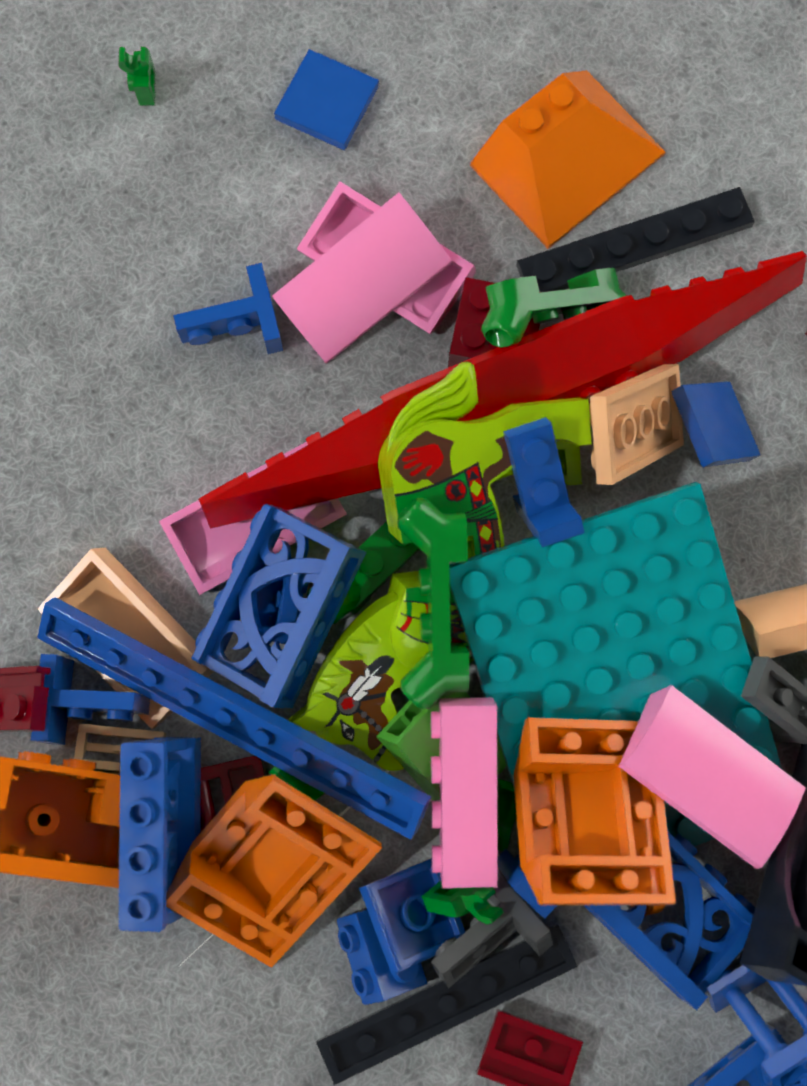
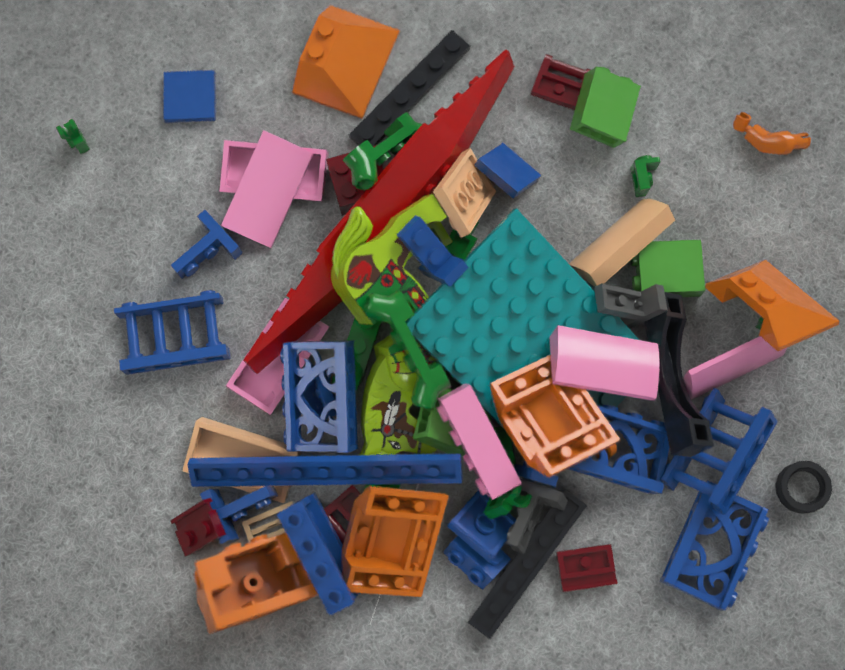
camera: 25 degrees left, 0 degrees up
none -> blue fence [114,290,231,375]
none -> green plate [445,220,479,261]

